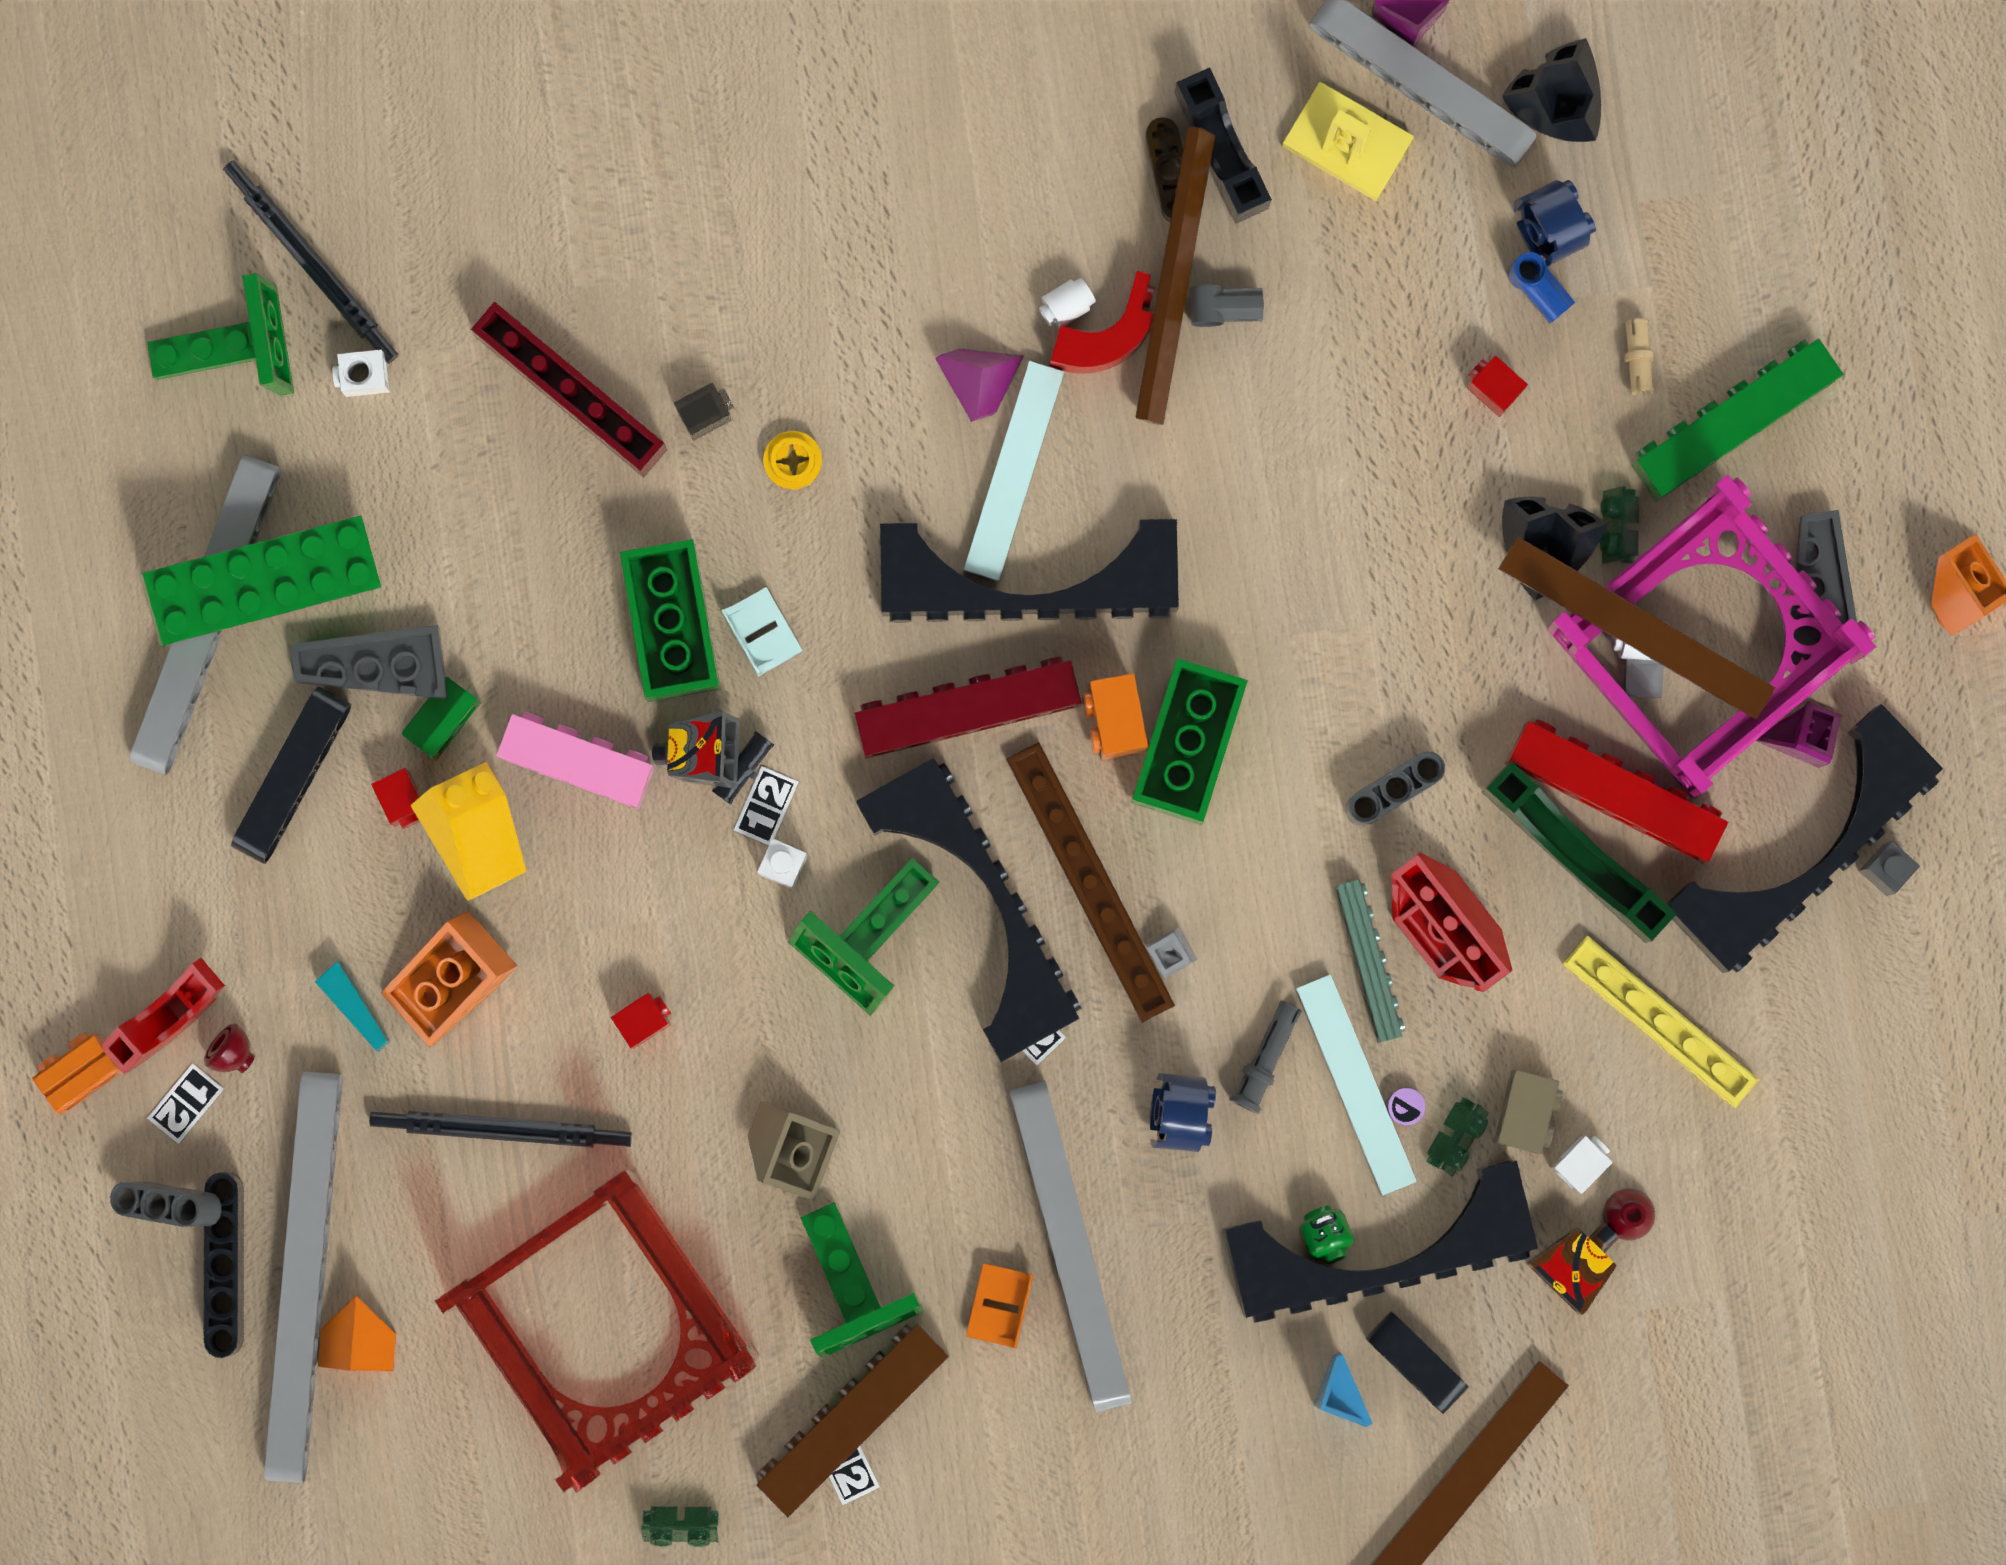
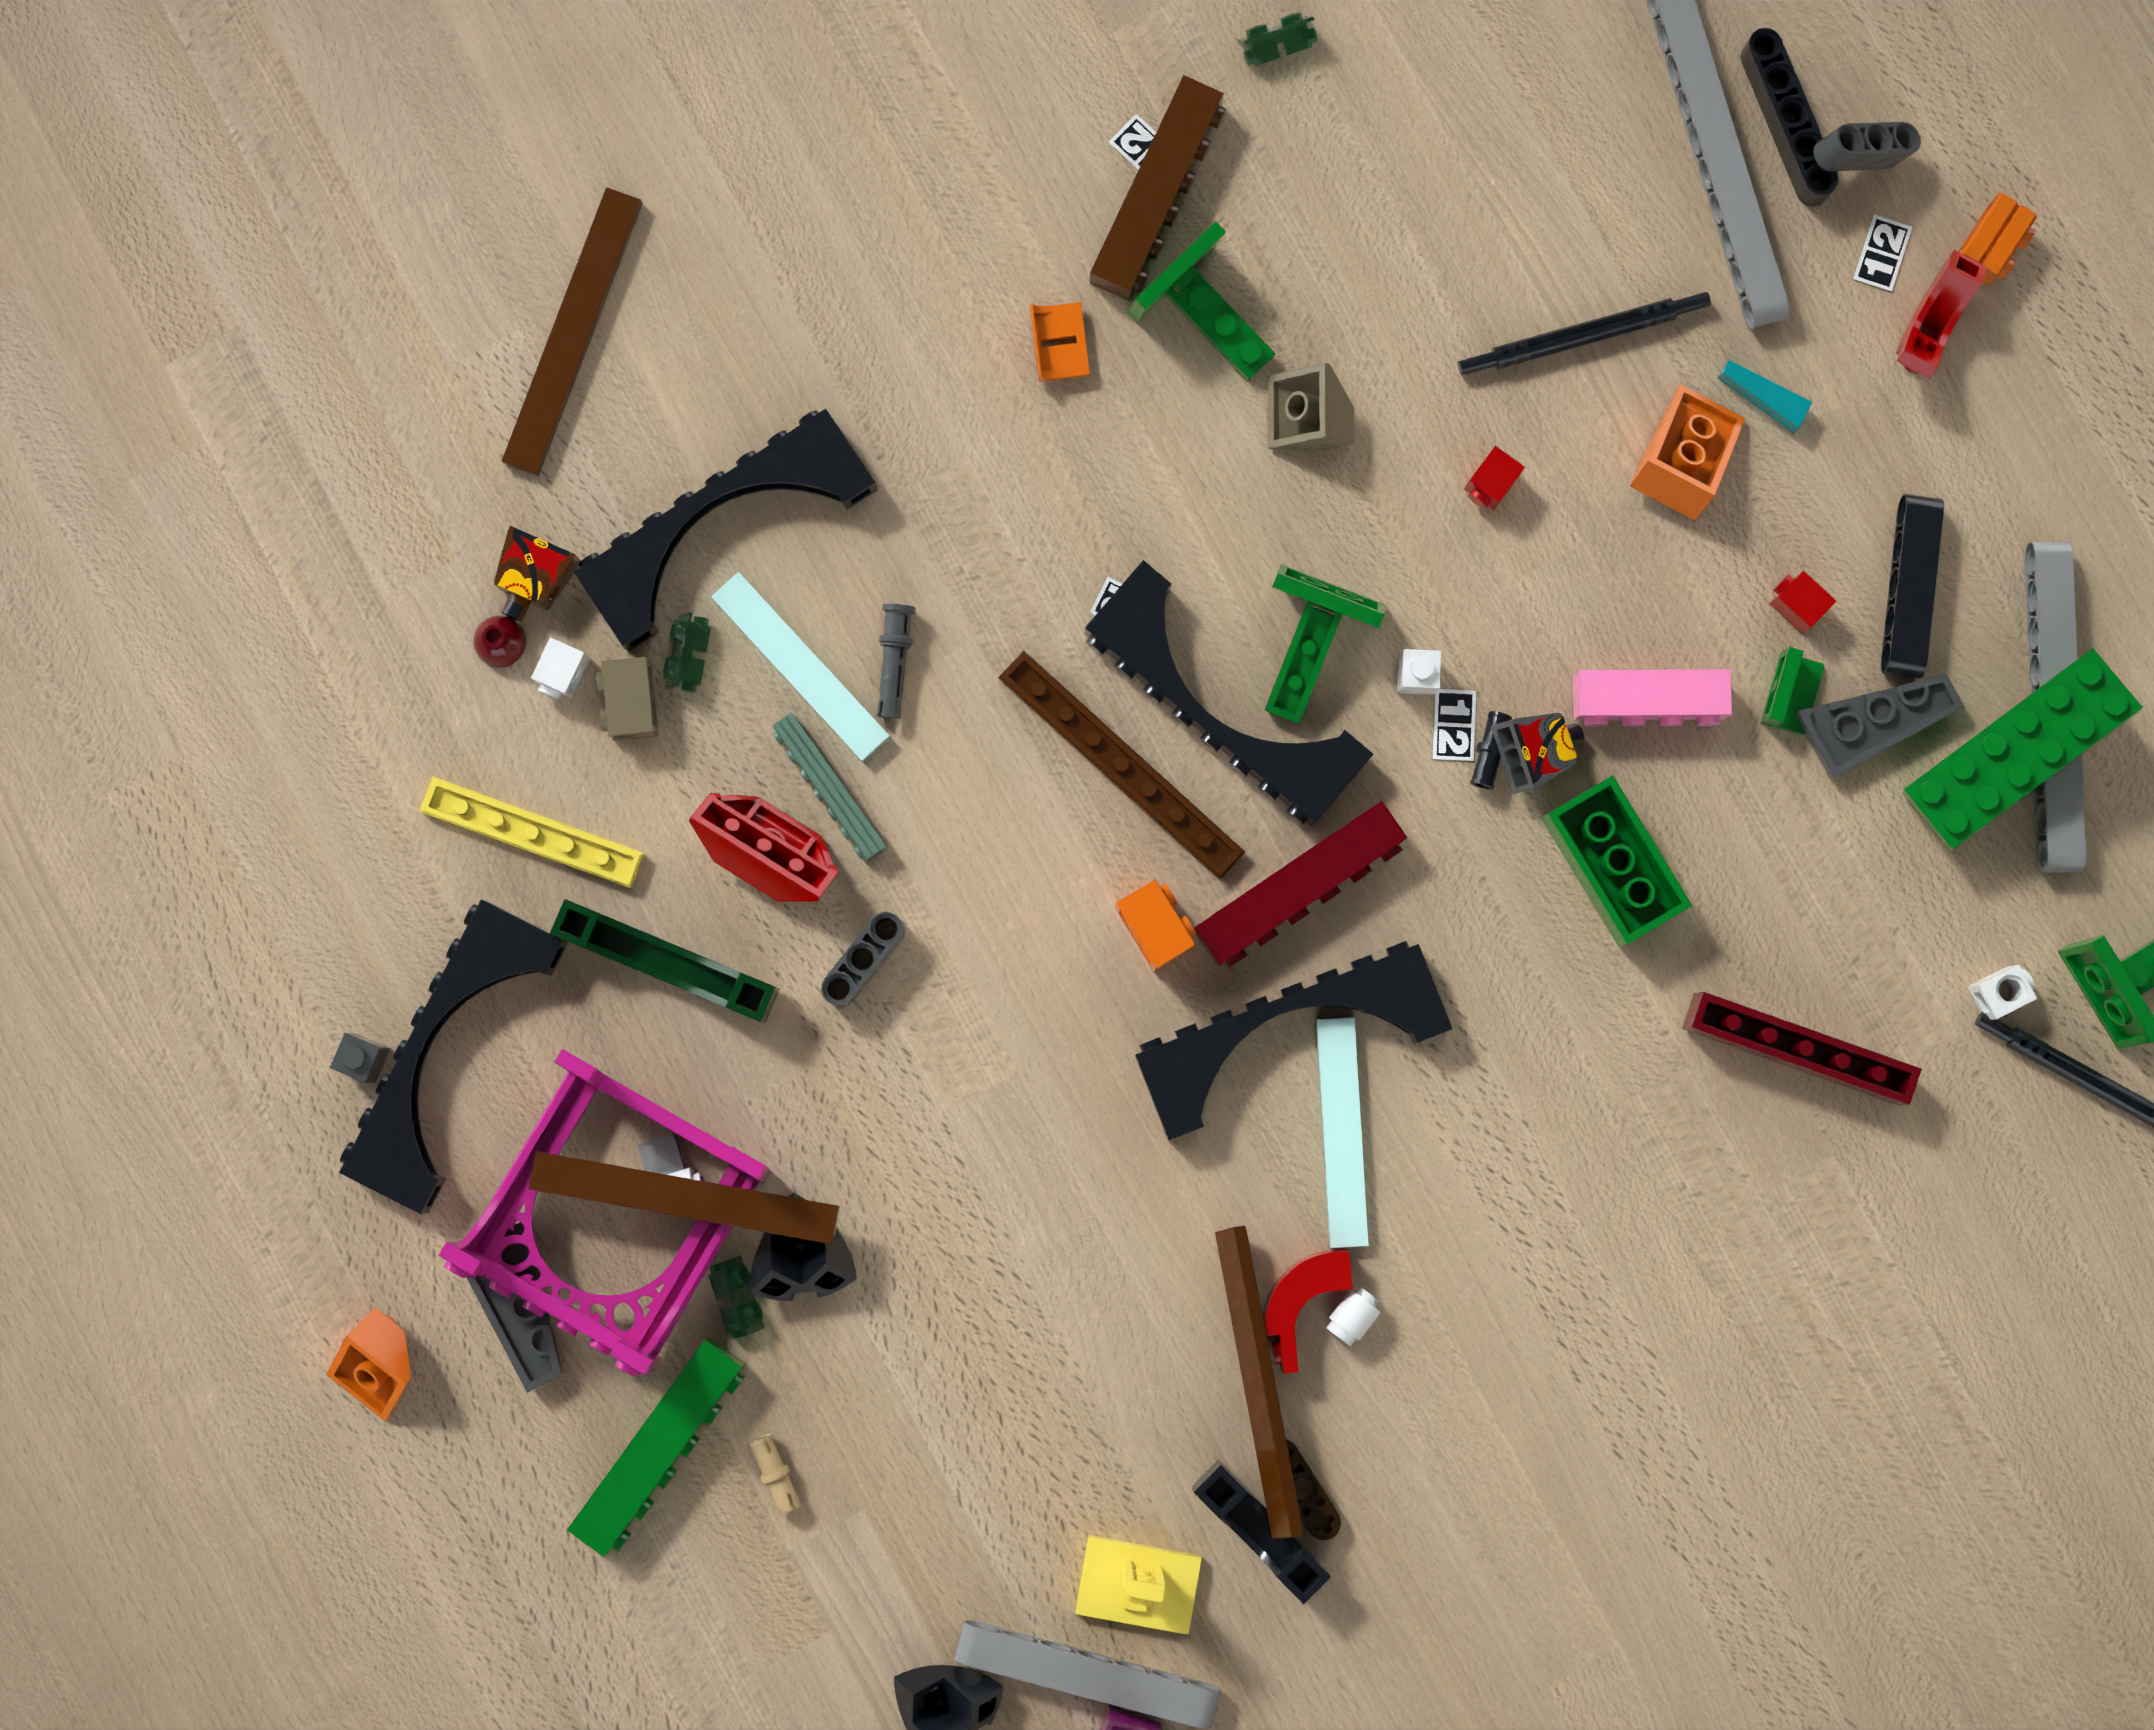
camera: 165 degrees right, 0 degrees up
dark red brick [204,1024,255,1073] -> none
orange slope [318,1295,397,1371] -> none
yellow slope [410,762,527,901] -> none
clear red arch [435,1169,760,1493] -> none
clear smoke brick [674,382,734,441] -> none
light aqua piece [721,587,803,677] -> none
yellow gear [763,431,822,490] -> none
magenta slope [935,349,1023,422] -> none
light grey beam [1009,1080,1132,1413] -> none
green brick [1131,658,1248,825] -> none
light grey tile [1145,927,1198,979] -> none
dark blue brick [1150,1073,1216,1152] -> none
dark grey piece [1190,284,1264,327] -> none
green head [1299,1205,1355,1264] -> none
dark azure slope [1314,1352,1373,1427] -> none
black beam [1365,1311,1469,1414] -> none
lavender tile [1387,1088,1425,1125] -> none
red brick [1467,355,1528,418] -> none
red brick [1505,719,1729,864] -> none
blue piece [1508,252,1576,324] -> none
dark blue brick [1514,180,1596,266] -> none
magenta slope [1756,701,1842,768] -> none

